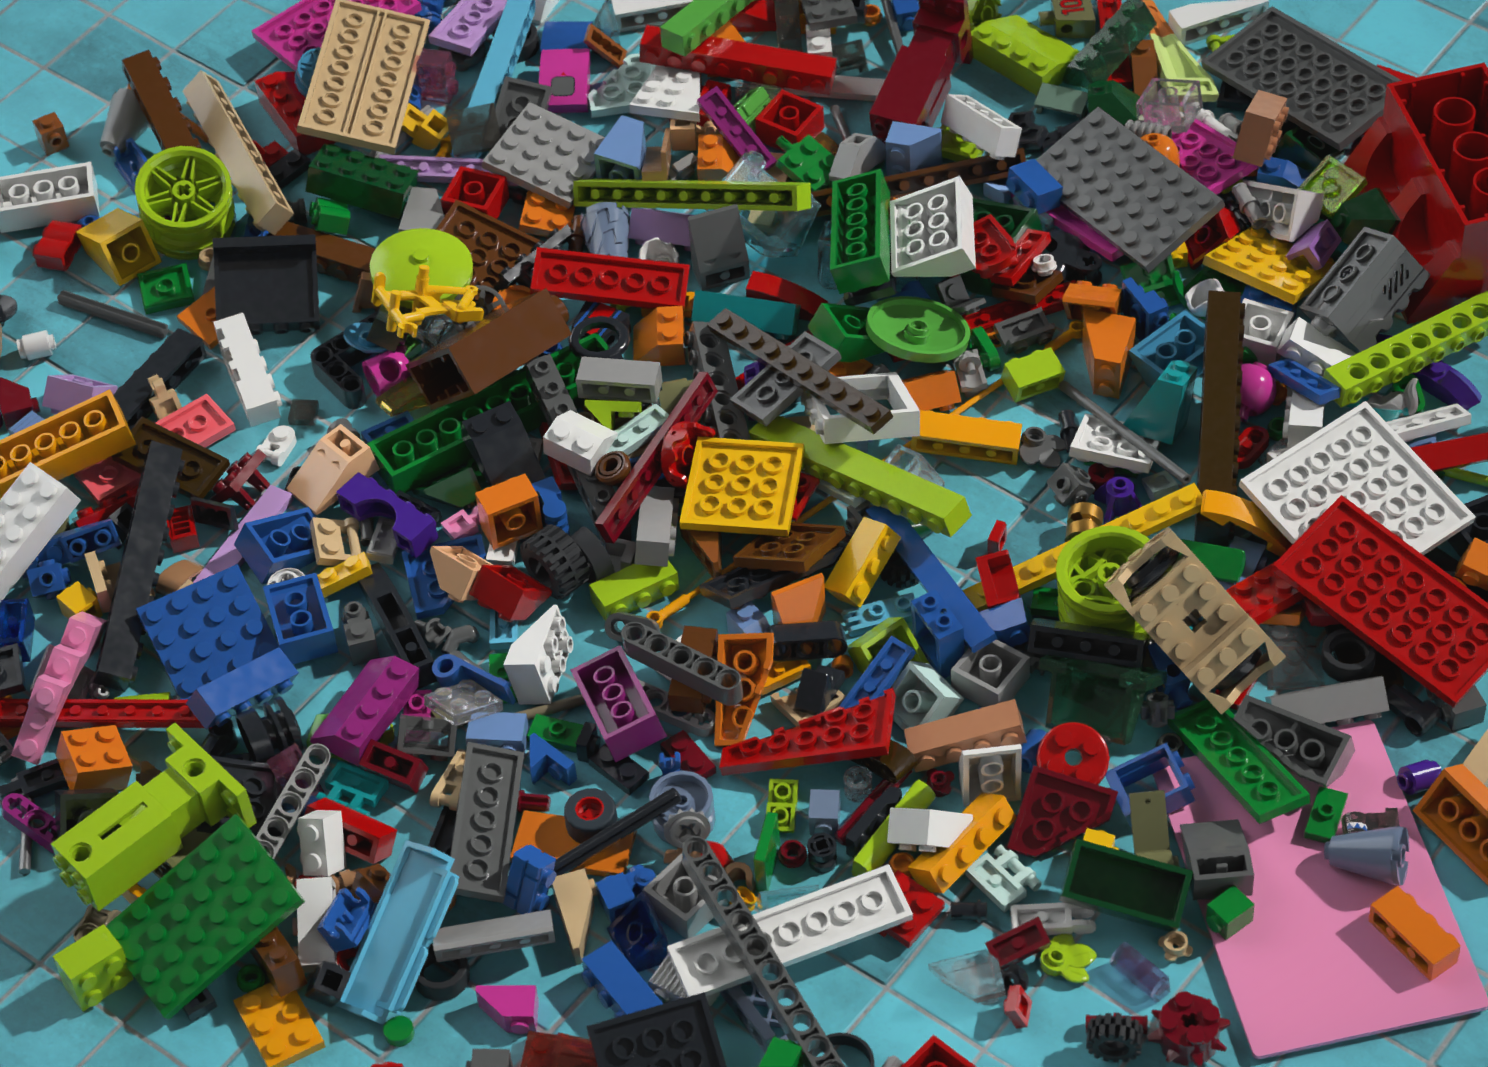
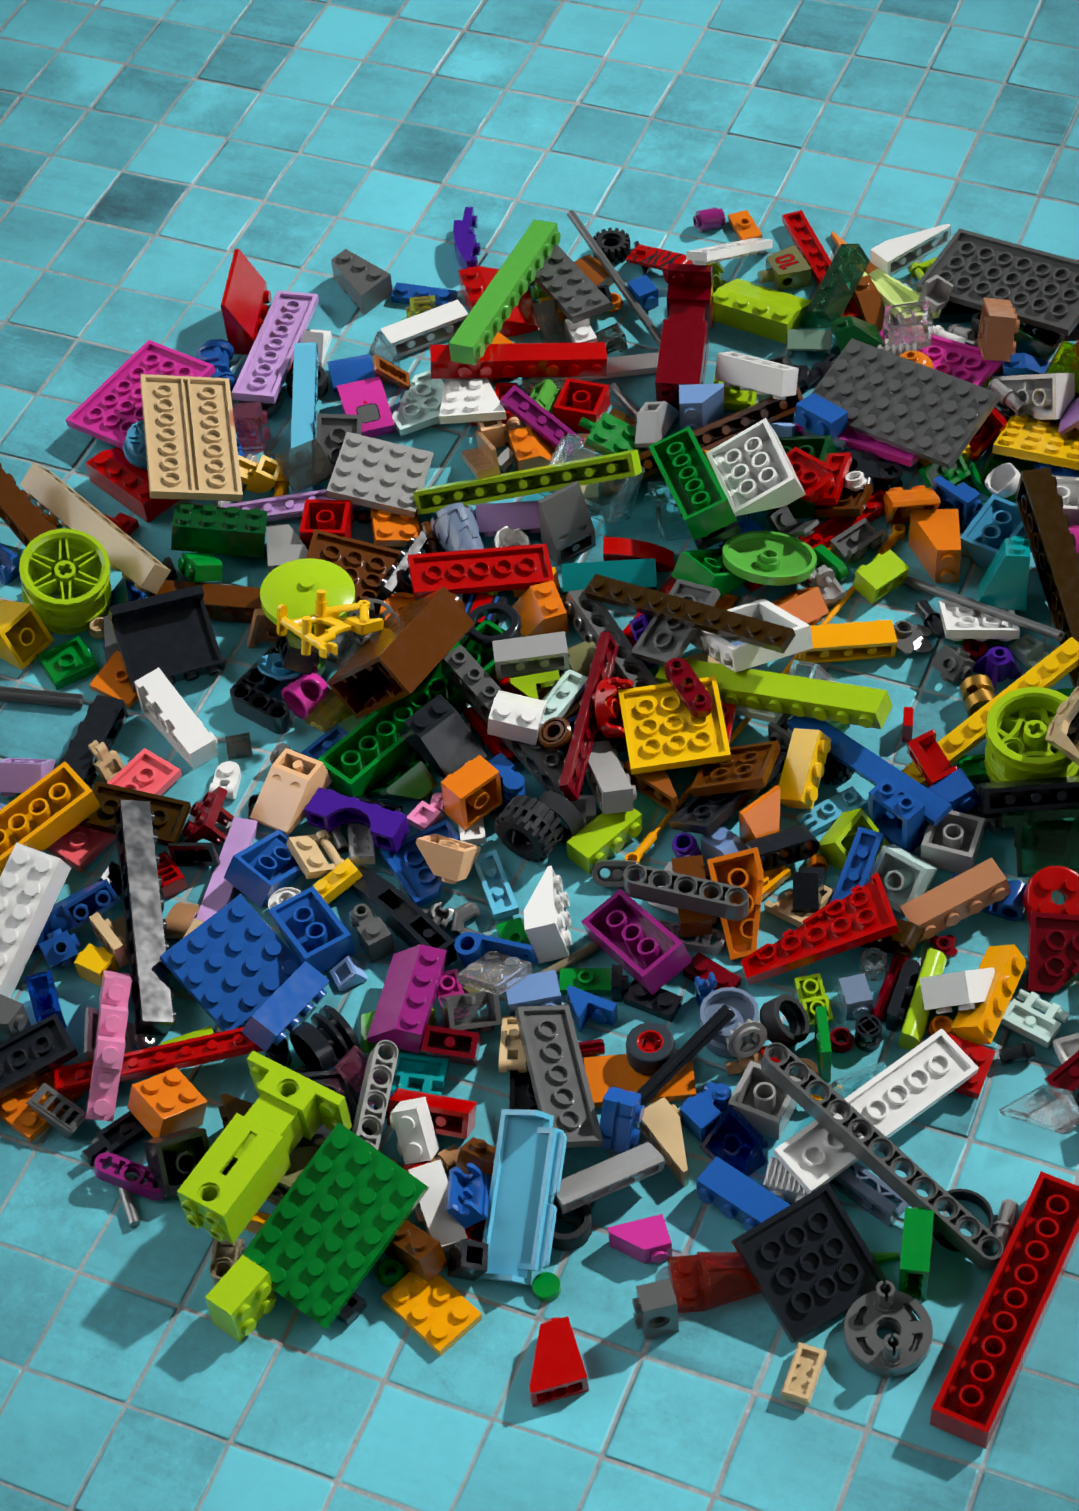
camera: 15 degrees left, 0 degrees up
red plate [72,486,138,528] -> none
black plate [268,149,312,190] -> none
red slope [469,565,553,622] -> none
medium blue slope [594,115,646,180] -> none
white slope [959,744,1022,806] -> none
none -> light blue slope [329,955,368,991]
none -> dark red plate [665,658,713,718]
none -> dark purple brick [672,833,702,858]
none -> black tyre [759,994,810,1048]
none -> light grey panel [917,275,954,314]

